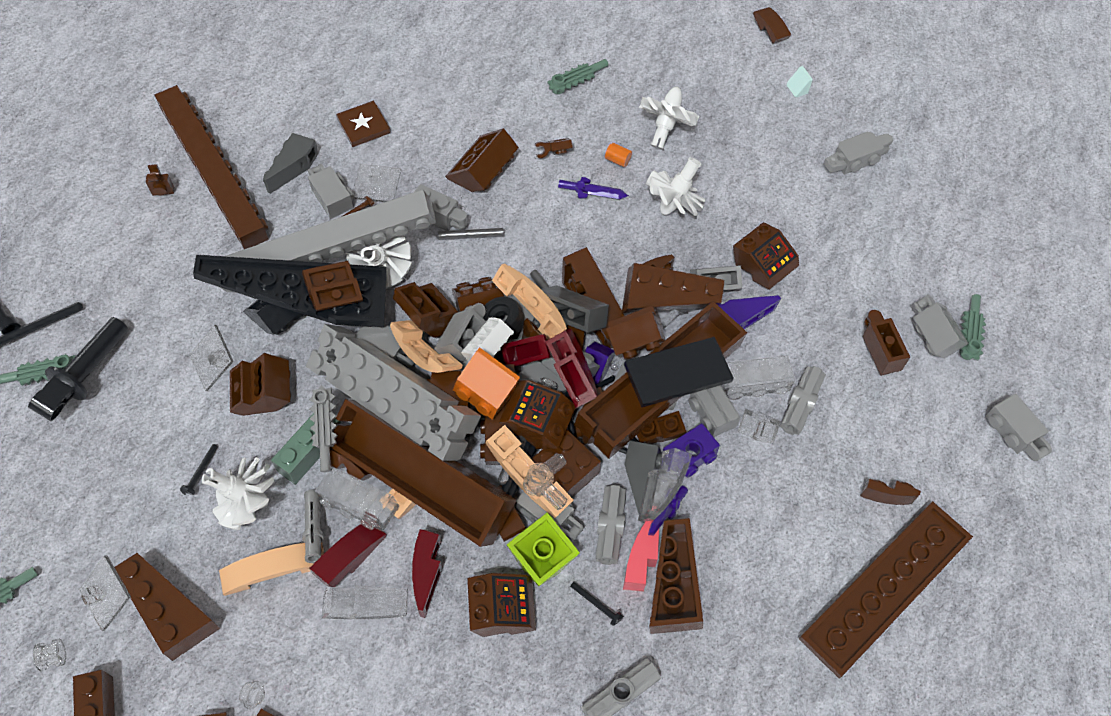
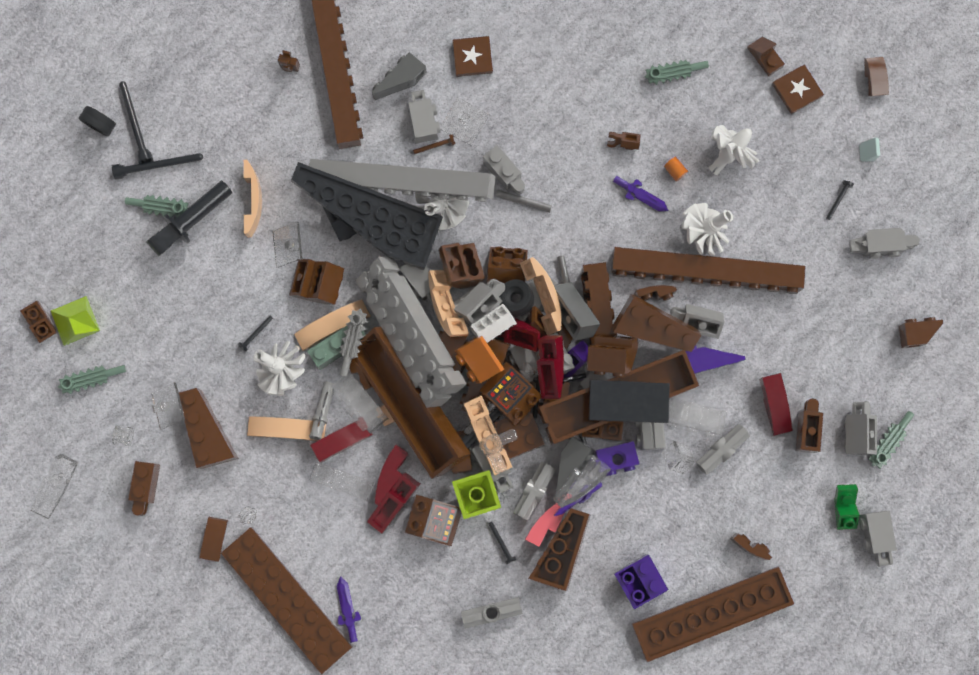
camera: 25 degrees right, 20 degrees up
reddish brown slope [302,260,363,311] -> none
reddish brown slope [445,128,519,192] -> none
reddish brown piece [733,222,799,290] -> none
none -> light nougat slope [243,160,262,238]
none -> light nougat slope [294,299,371,351]
none -> dark red slope [367,472,421,534]
none -> reddish brown brick [611,247,806,294]
none -> dark purple slope [614,554,669,610]
none -> reddish brown slope [747,36,785,77]
none -> dark red slope [759,373,793,436]
none -> reddish brown tile [772,64,824,115]
none -> black piece [826,180,854,220]
none -> green slope [834,484,860,530]
none -> reddish brown slope [899,317,943,348]

